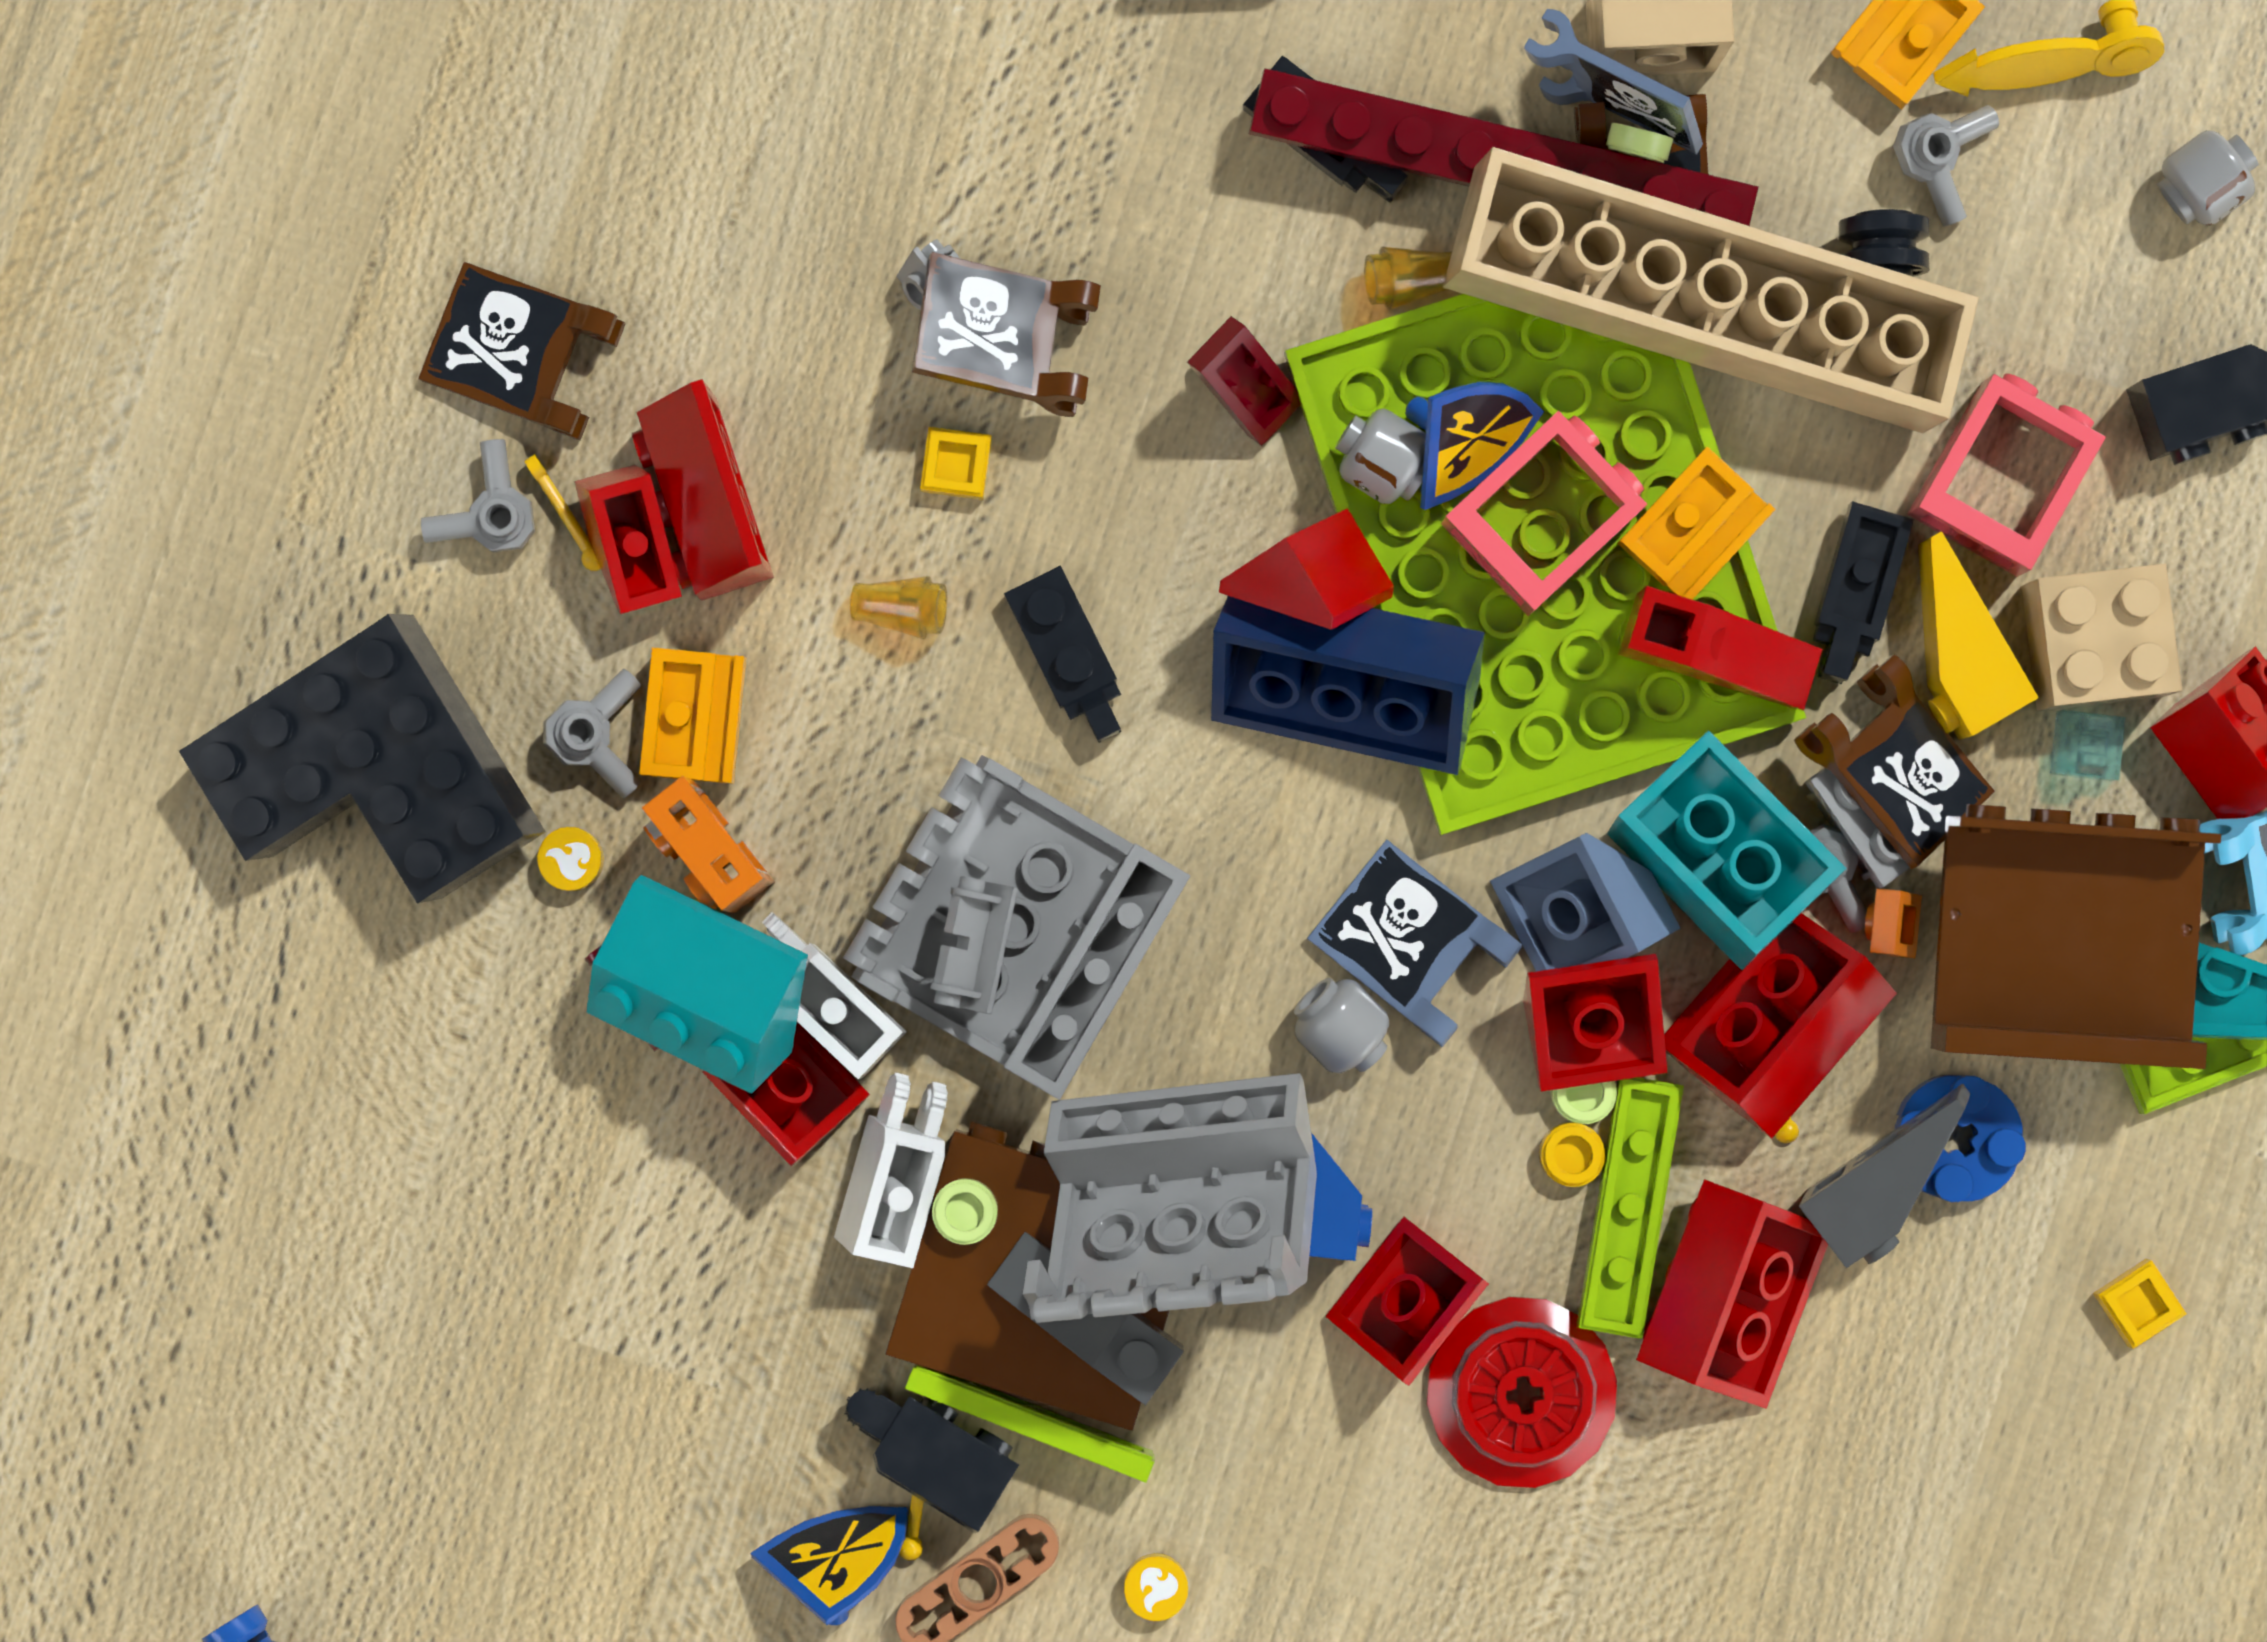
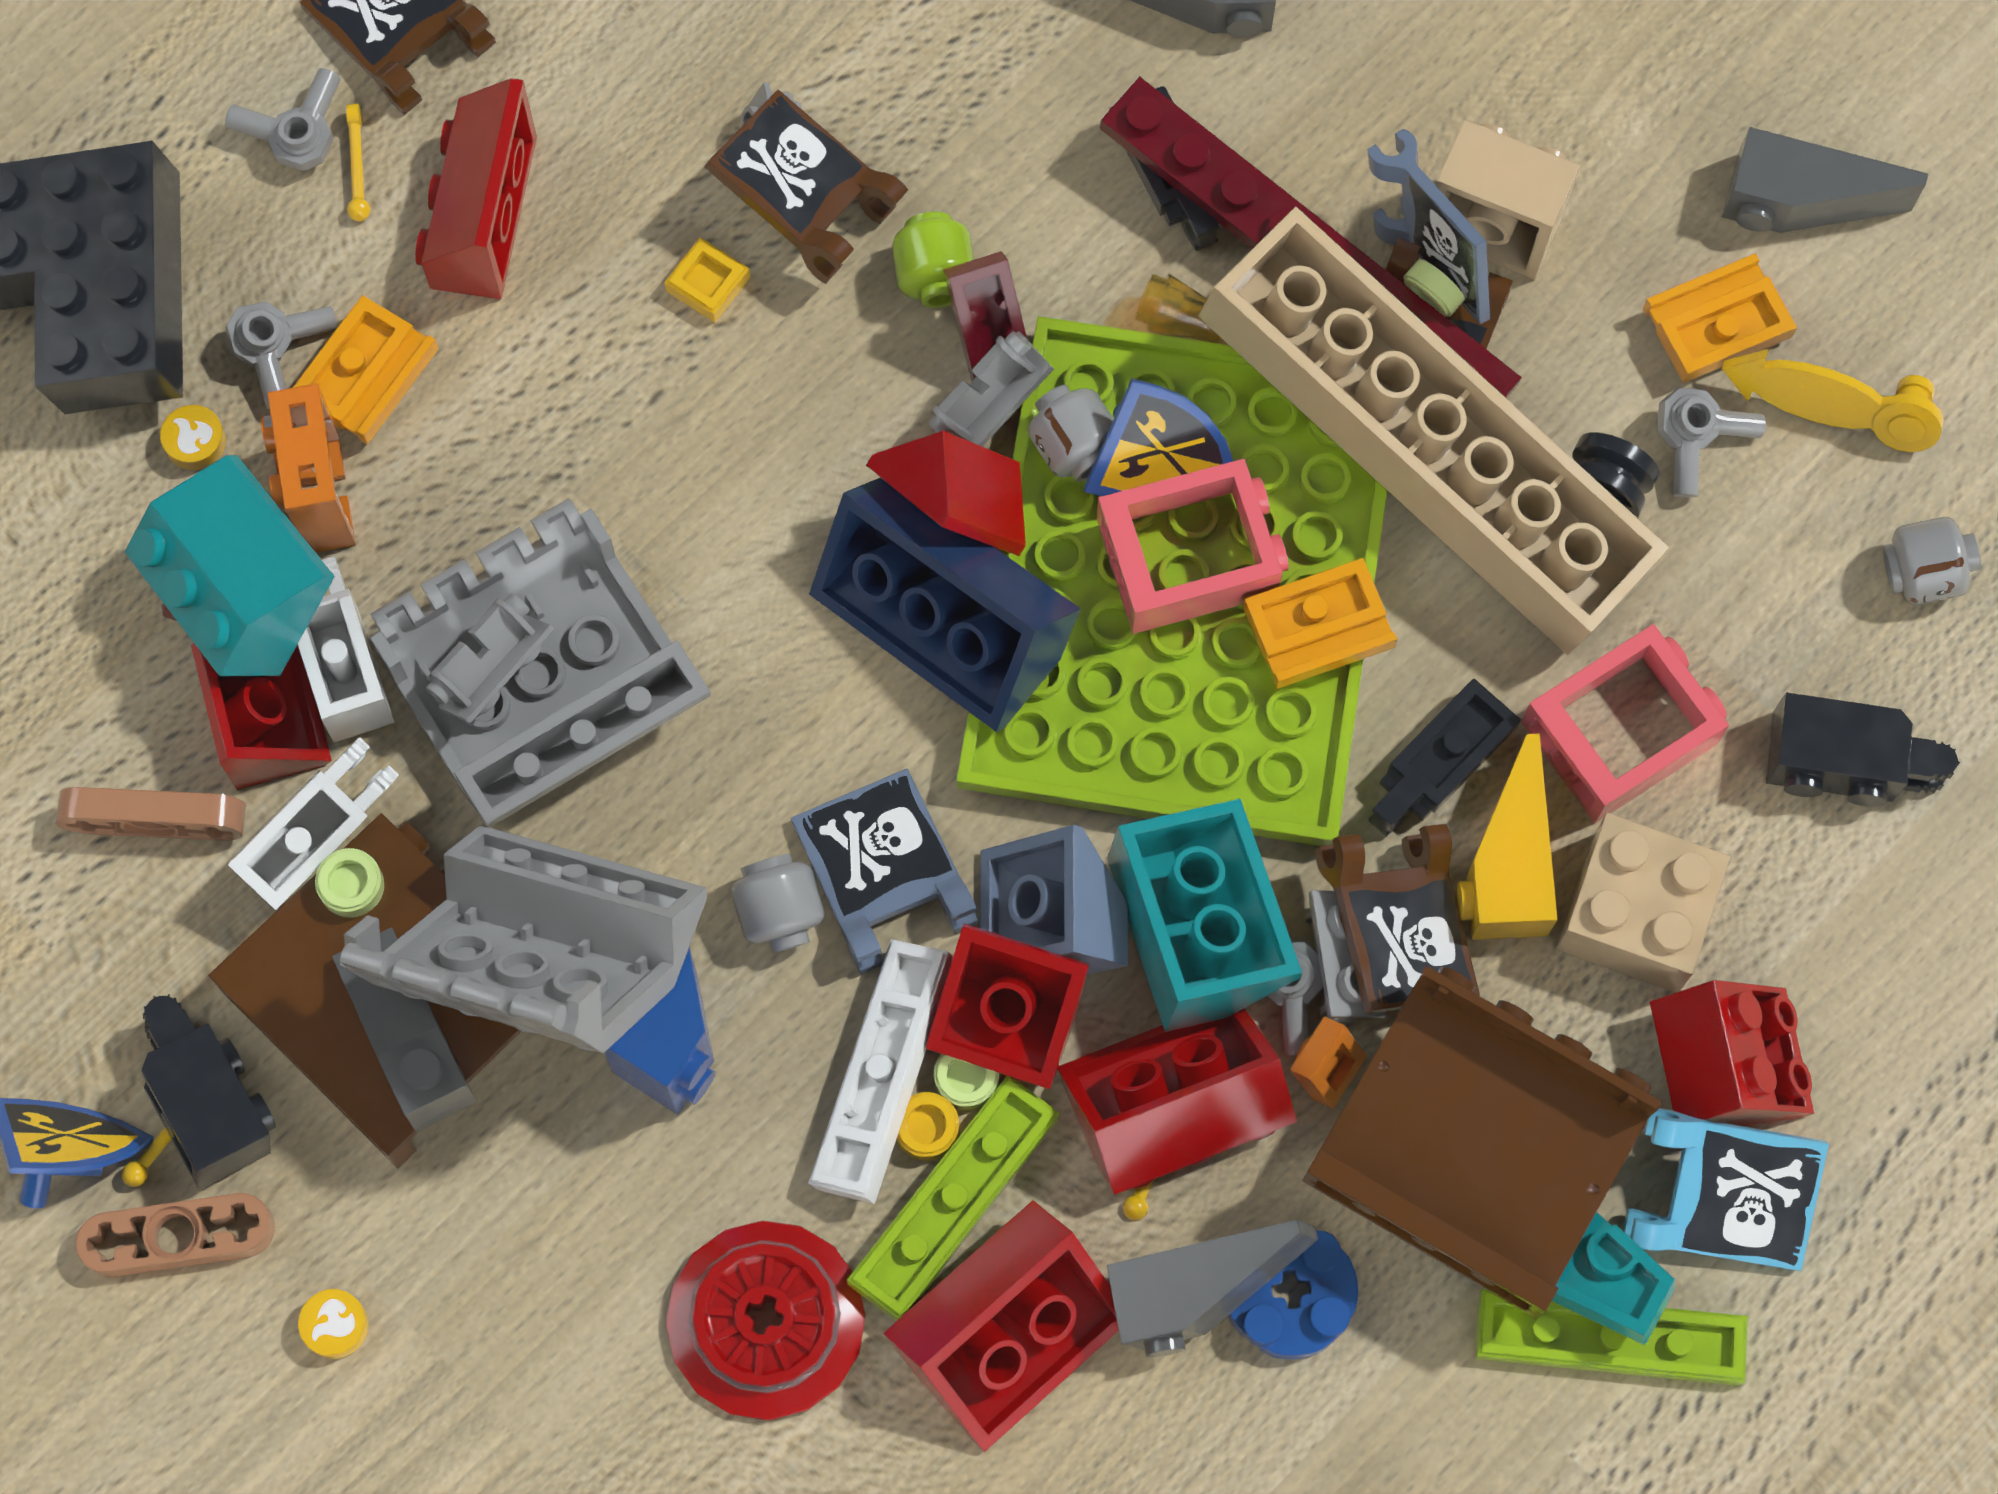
camera: 25 degrees right, 15 degrees down
red slope [574,464,682,614] -> none
clear yellow cone [850,576,947,639] -> none
lime tile [905,1364,1155,1483] -> none
black hinge [1004,565,1121,743] -> none
red slope [1325,1216,1489,1386] -> none
red slope [1618,586,1822,711] -> none
clear light blue tile [2050,710,2126,782] -> none
none -> nougat beam [55,787,246,841]
none -> white plate [808,939,953,1204]
none -> lime head [892,211,974,308]
none -> light grey hinge [928,331,1054,447]

